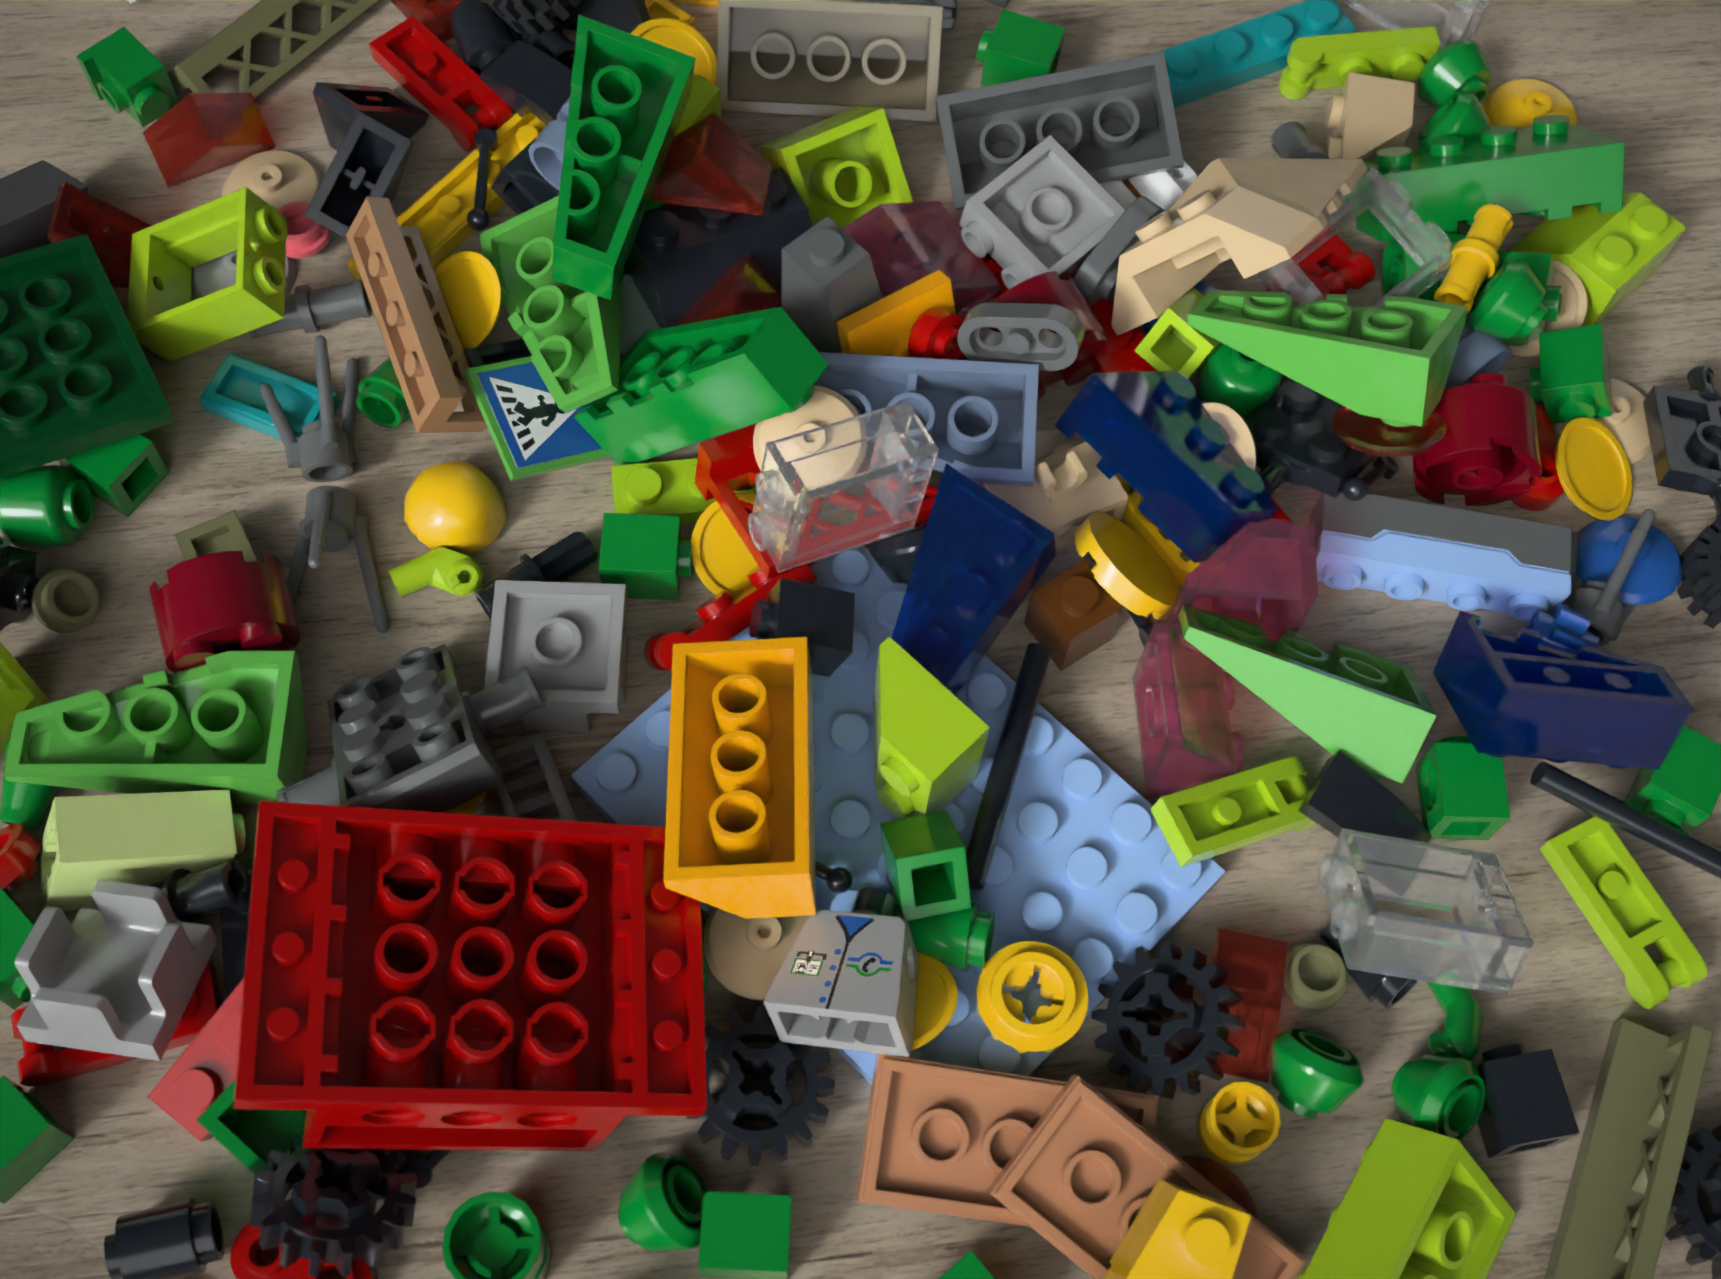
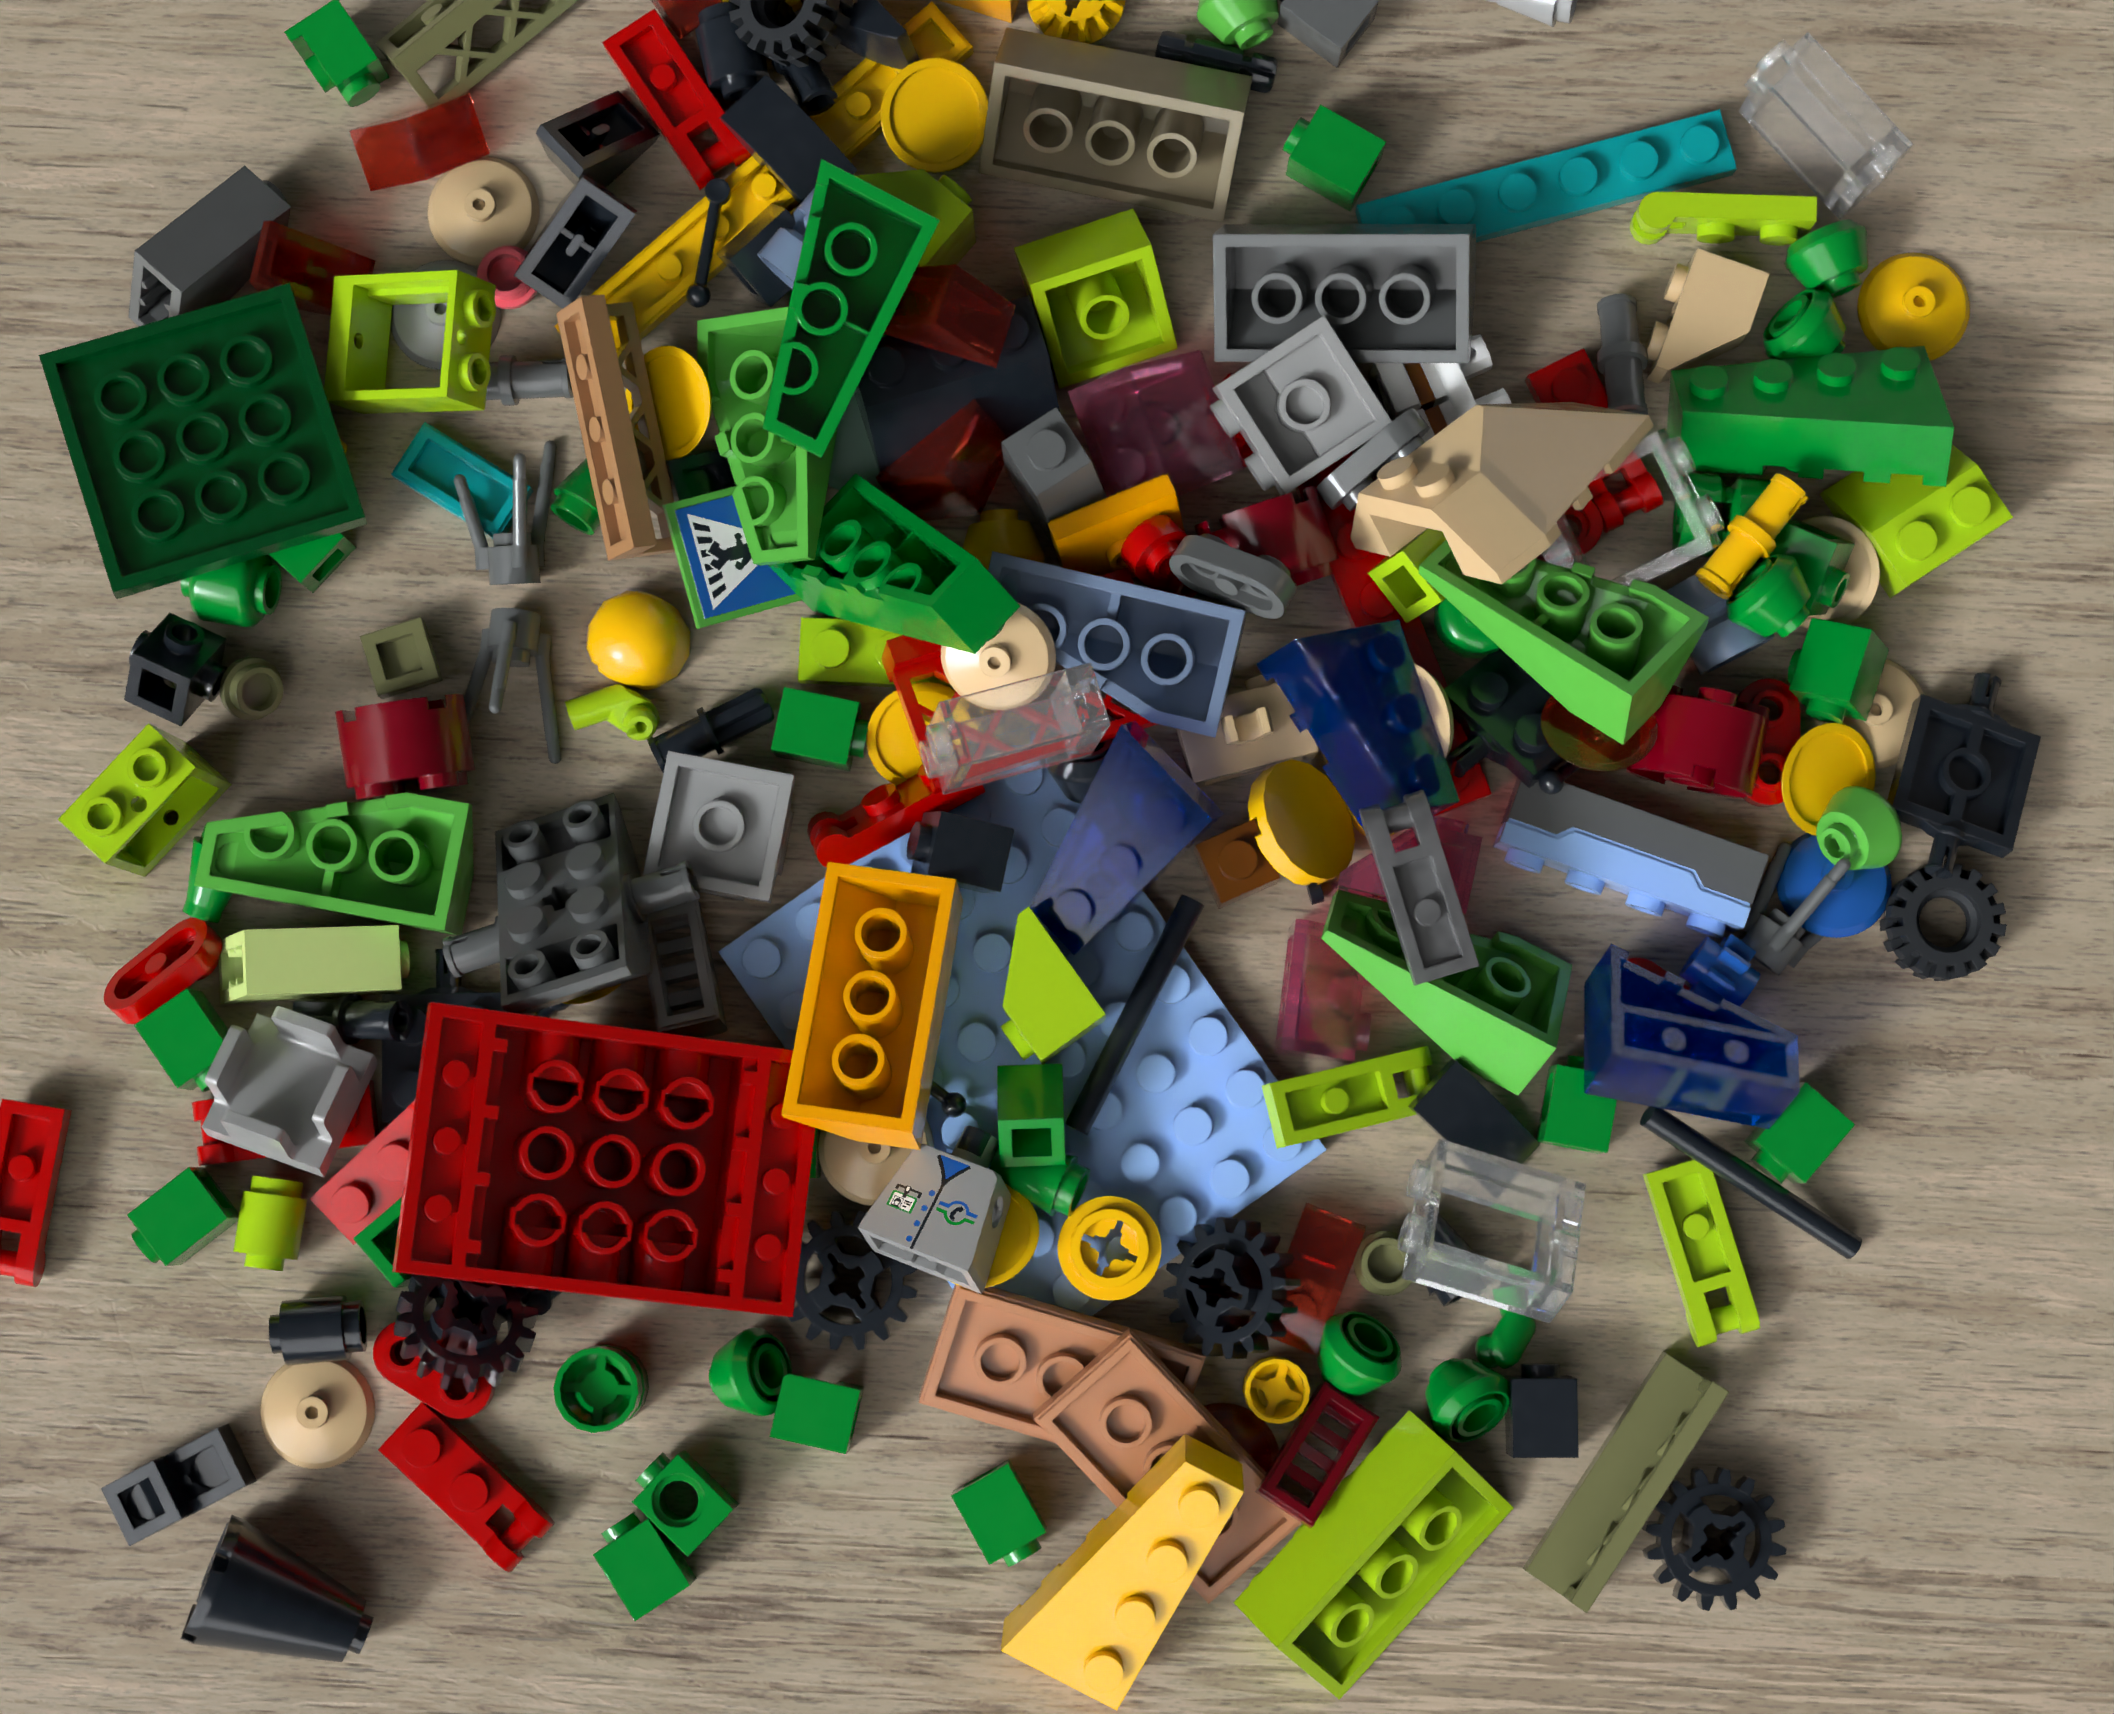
camera: 20 degrees right, 20 degrees up
none -> lime brick [233,1176,308,1271]
none -> dark red slope [1256,1381,1380,1528]
none -> flat silver plate [1359,790,1479,986]
none -> bright green cone [1816,786,1902,870]

